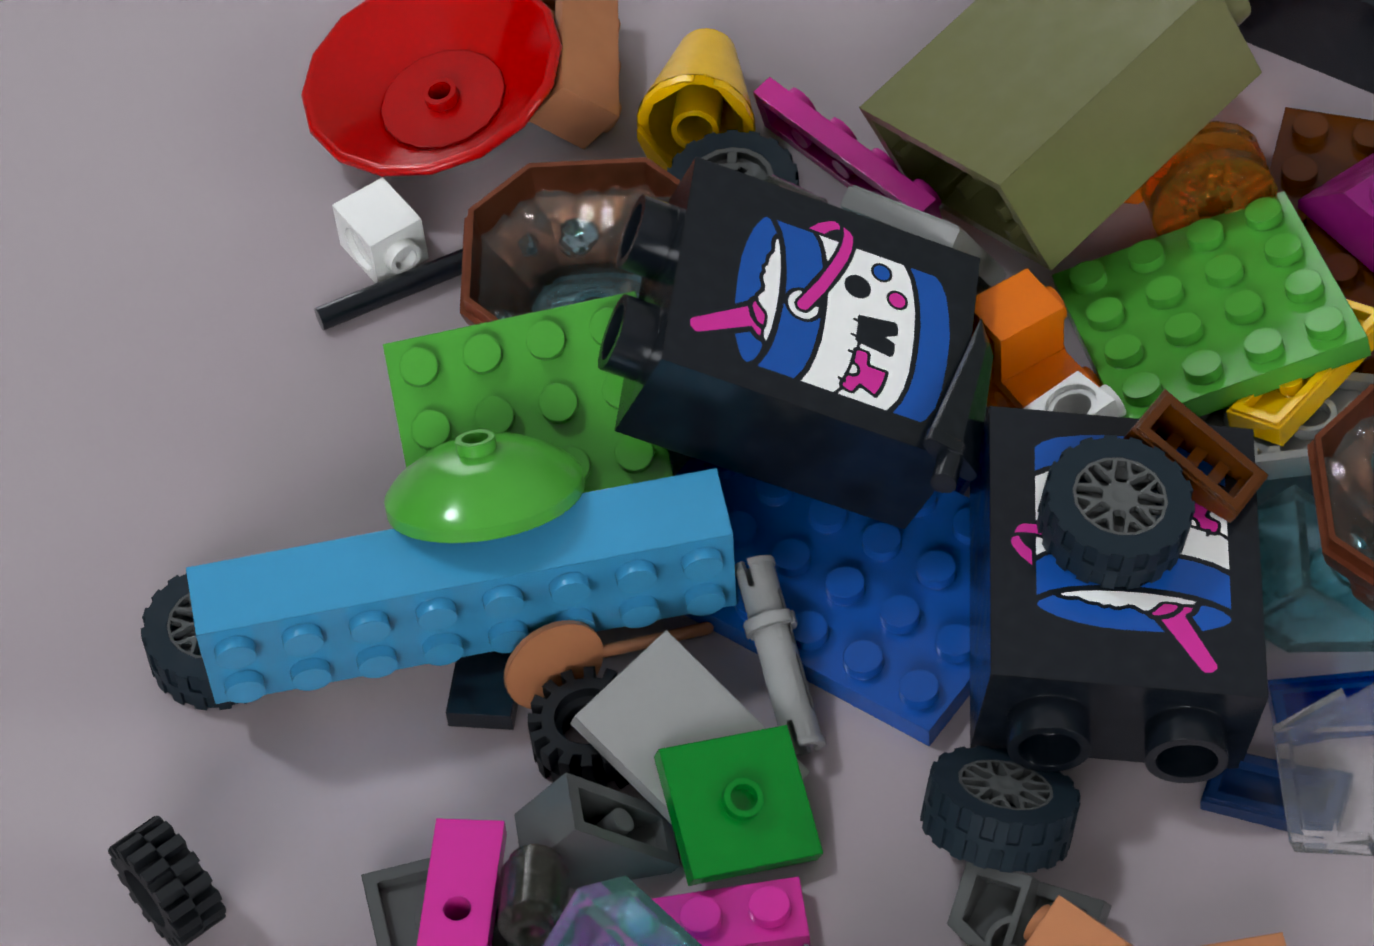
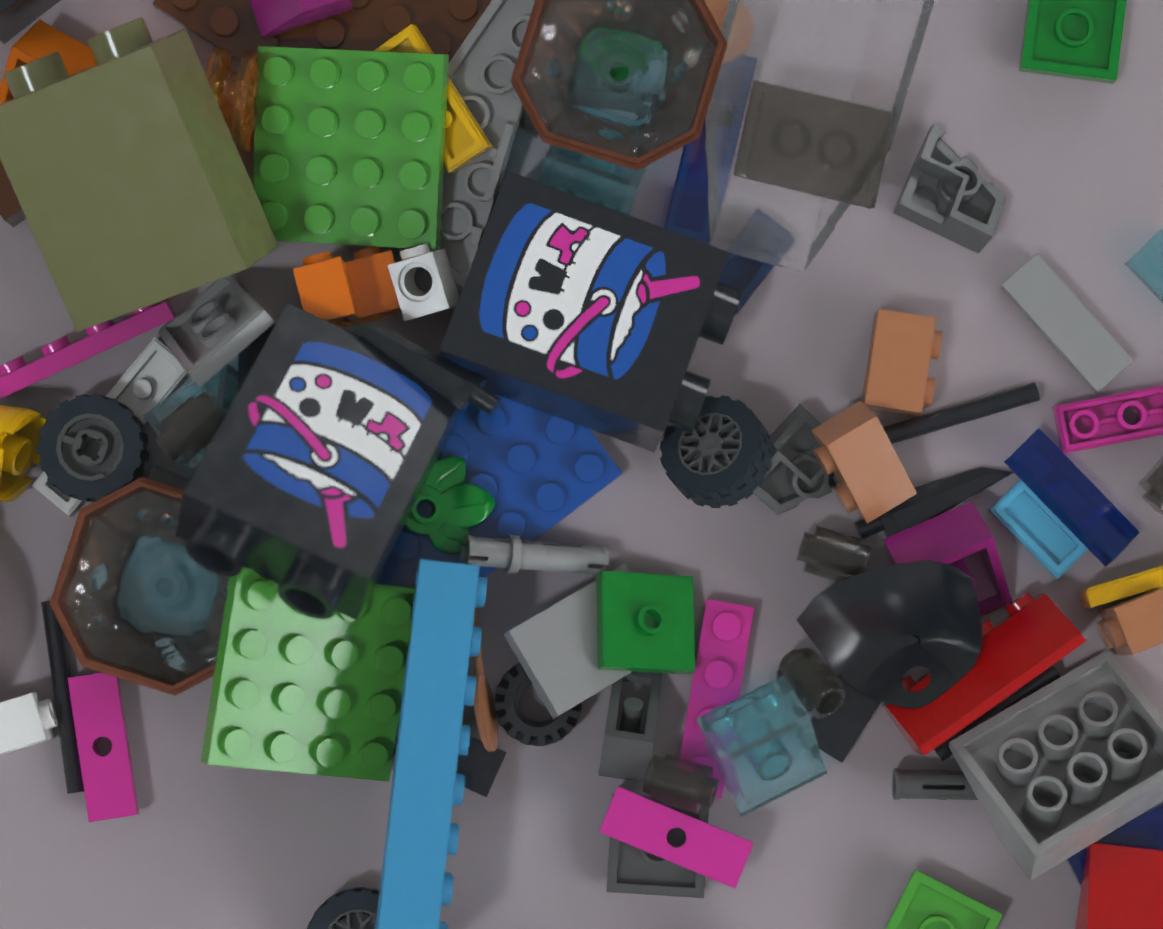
camera: 70 degrees left, 35 degrees up
bright green dish [384,429,585,543] -> none
black wheel [1036,435,1195,589] -> none
reddish brown slope [1123,389,1269,523] -> none
none -> dark pink tile [68,673,139,822]
none -> green plate [404,457,495,554]

